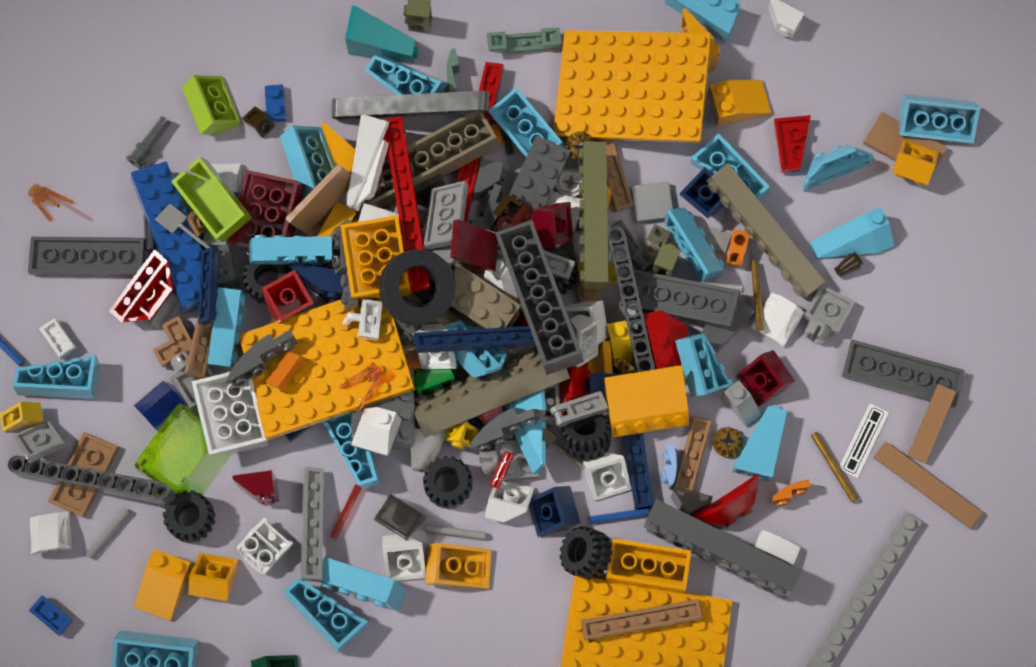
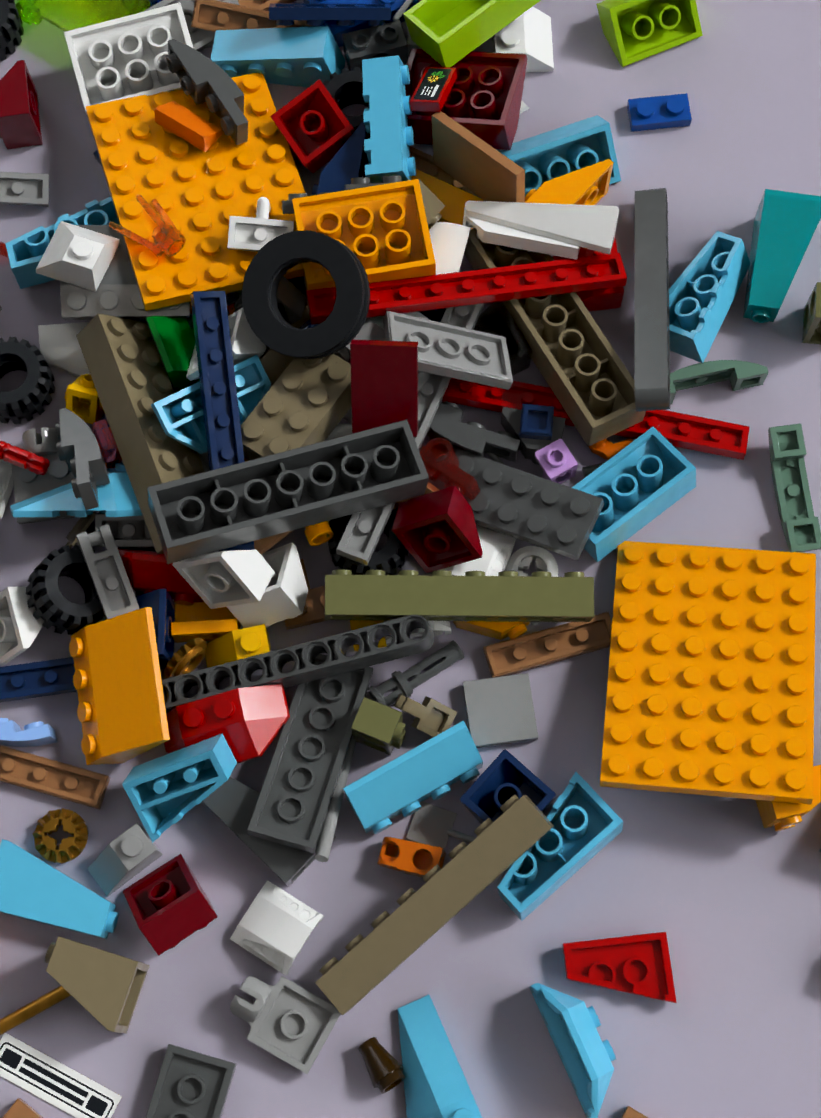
camera: 90 degrees right, 0 degrees up
dark brown bracket [242,106,275,138] -> none
dark brown bracket [494,193,523,219] -> none
pearl gold gear [565,131,594,161] -> none
light orange slope [708,80,771,126] -> none
pearl gold bar [751,260,764,331] -> none
none -> dark tan slope [45,936,150,1034]
none -> tile [409,67,457,112]
none -> dark blue tile [519,404,554,441]
none -> lavender bracket [535,439,578,484]

